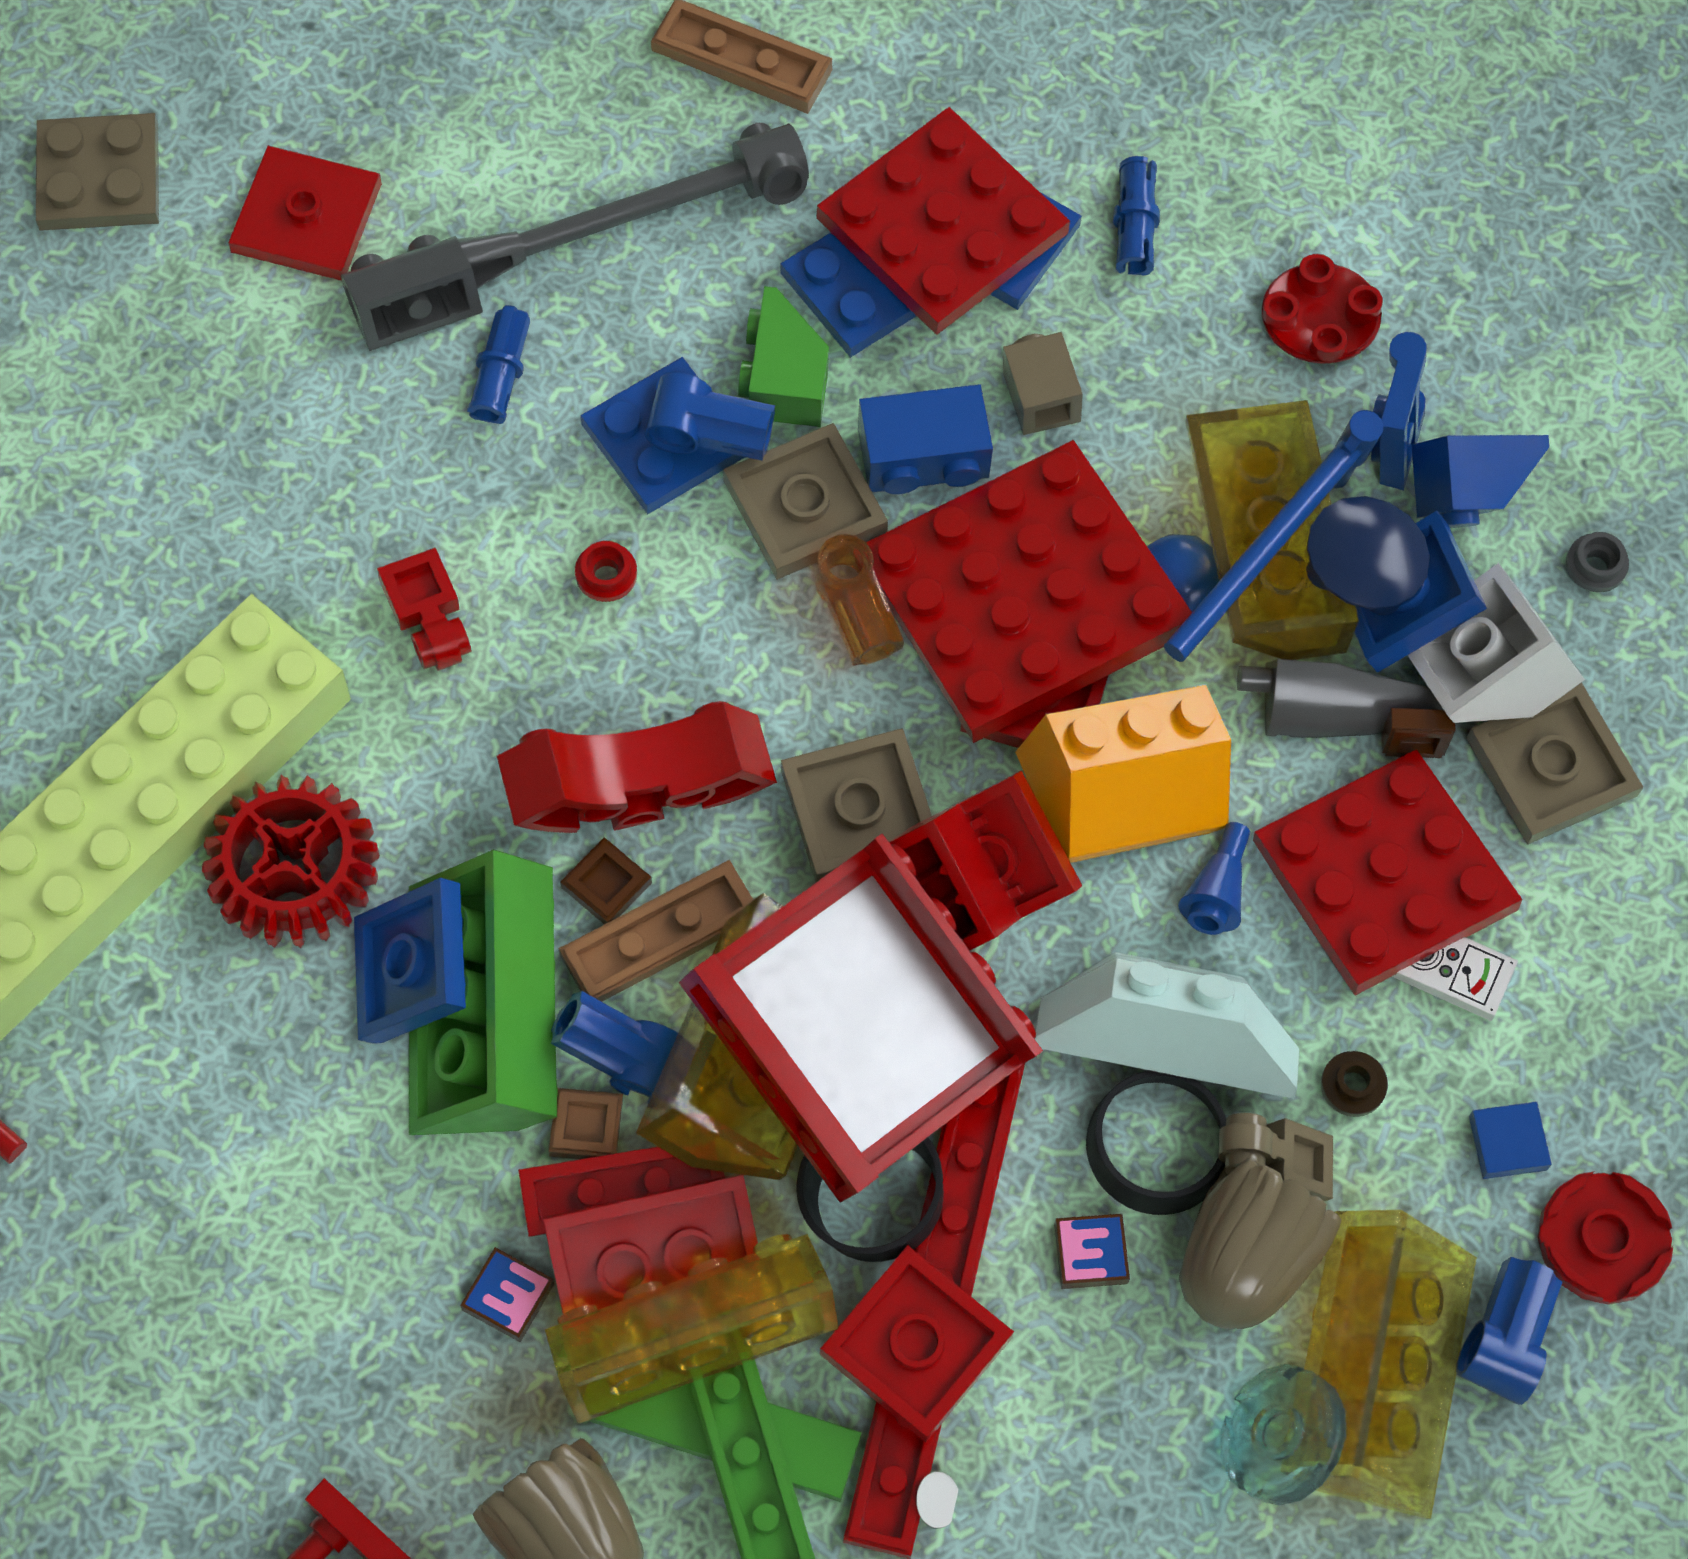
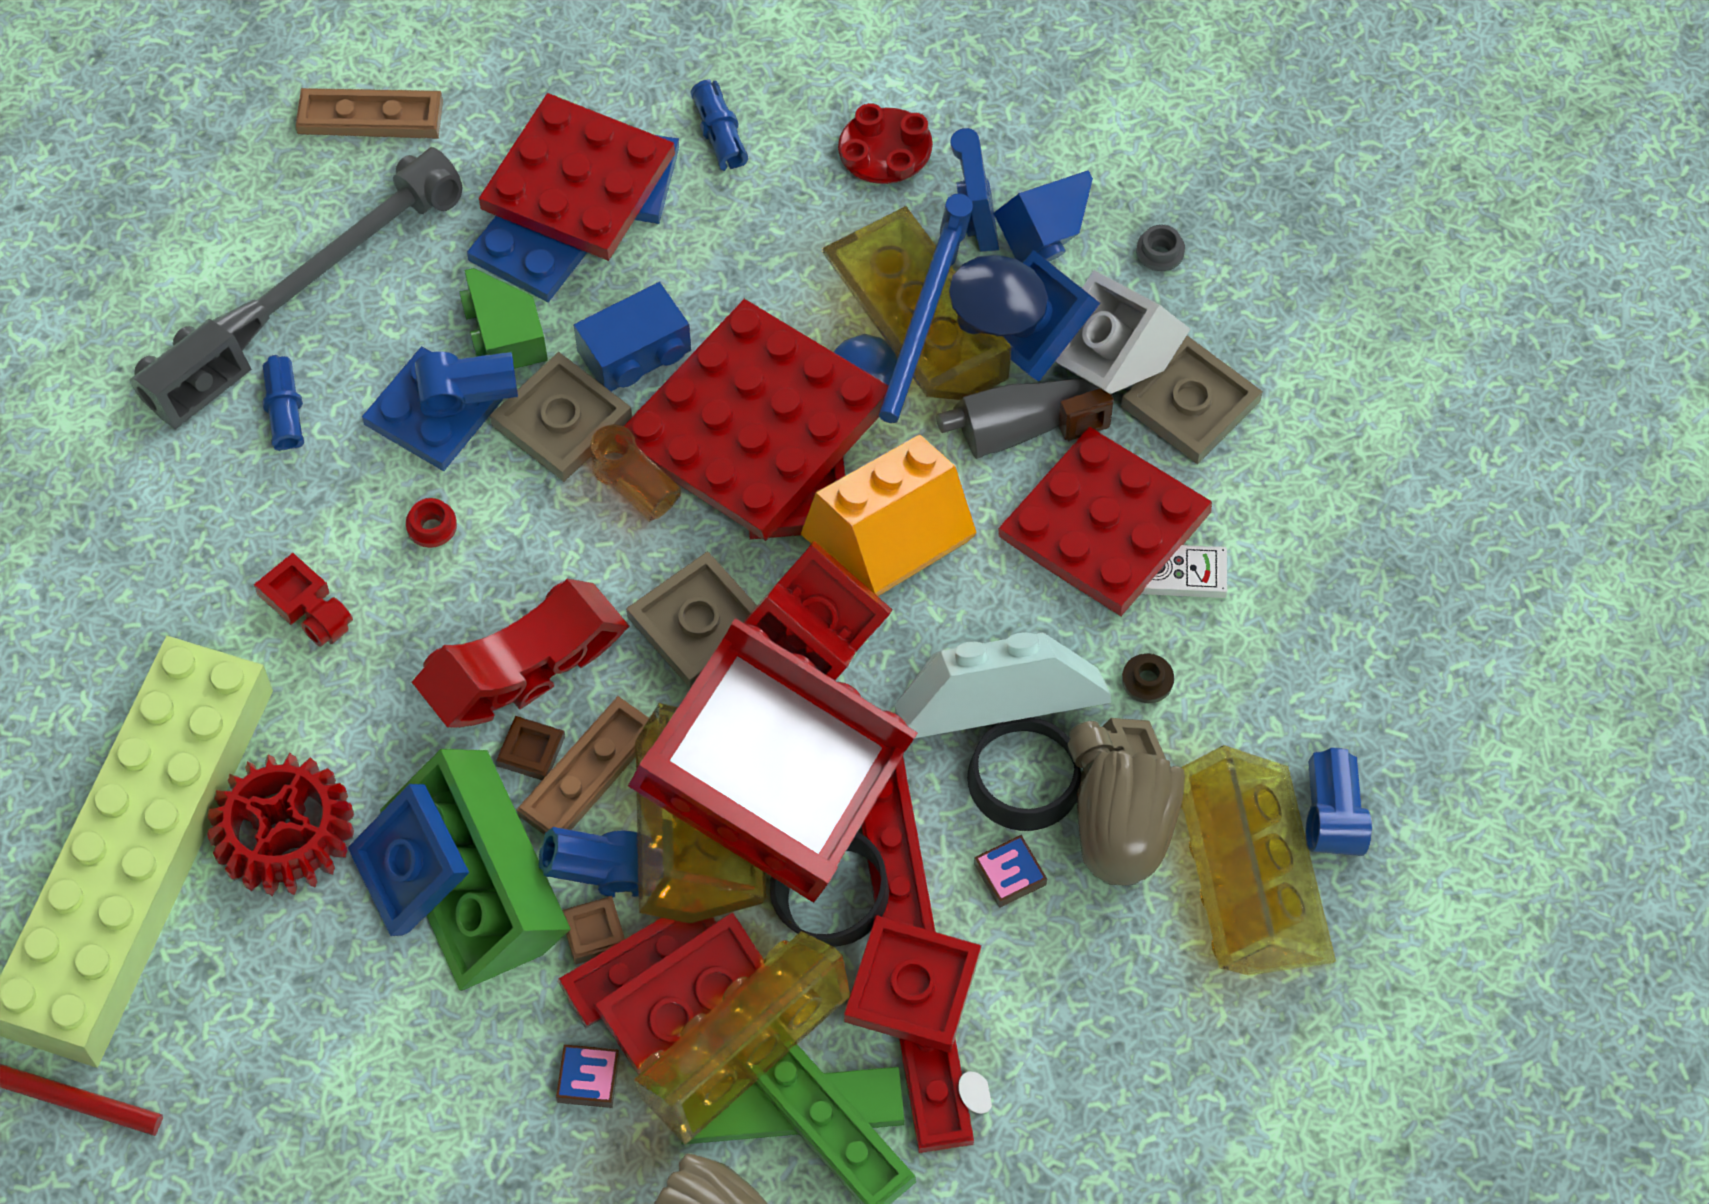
camera: 20 degrees left, 5 degrees down
red plate [228,145,382,281] -> none
dark tan brick [1003,331,1083,435] -> none
blue cone [1178,822,1250,935] -> none
clear light blue tile [1220,1364,1346,1506] -> none
blue tile [1469,1102,1552,1179] -> none
red tile [1538,1171,1674,1305] -> none

